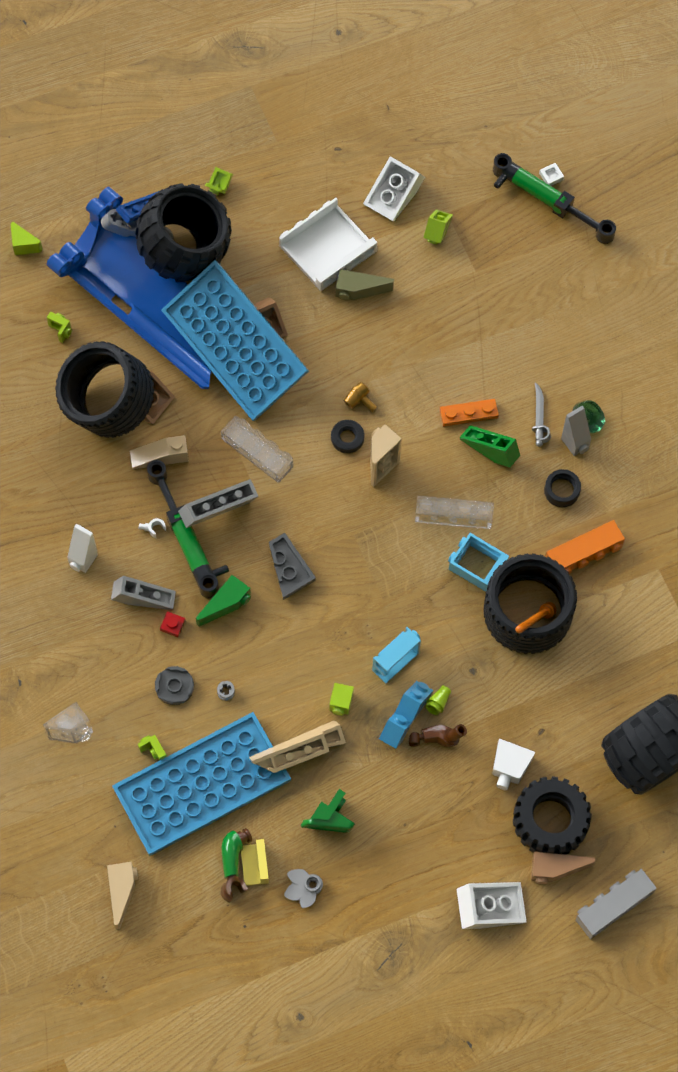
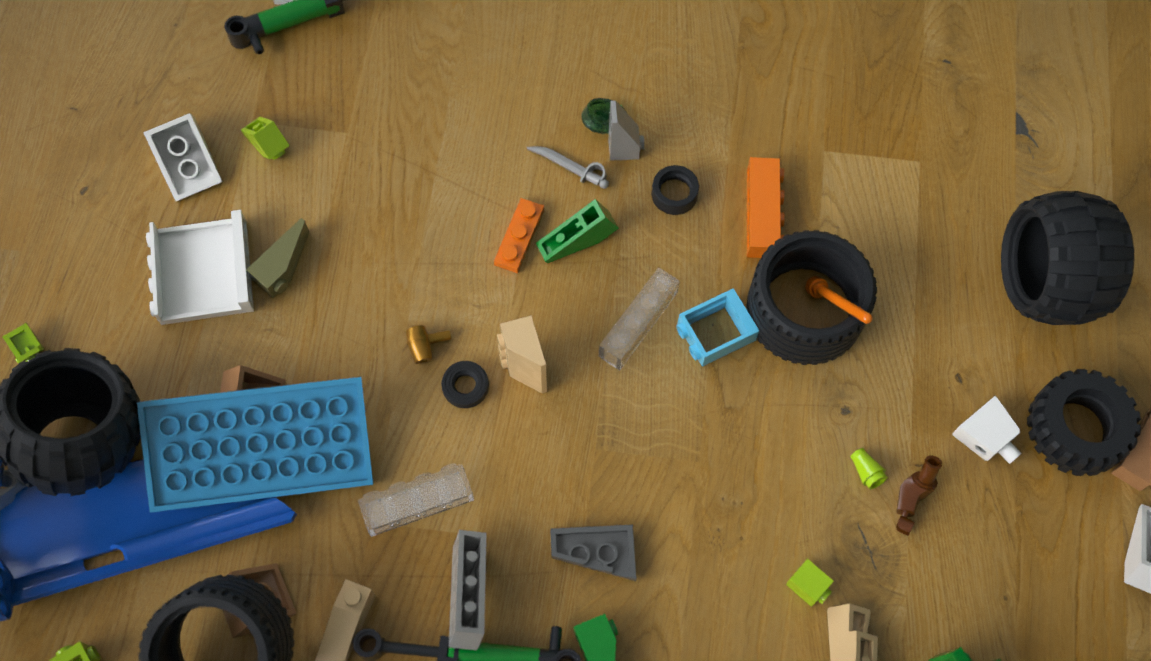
camera: 60 degrees left, 0 degrees up
medium azure window [372,627,421,684] -> none
dark azure arch [379,681,433,749] -> none

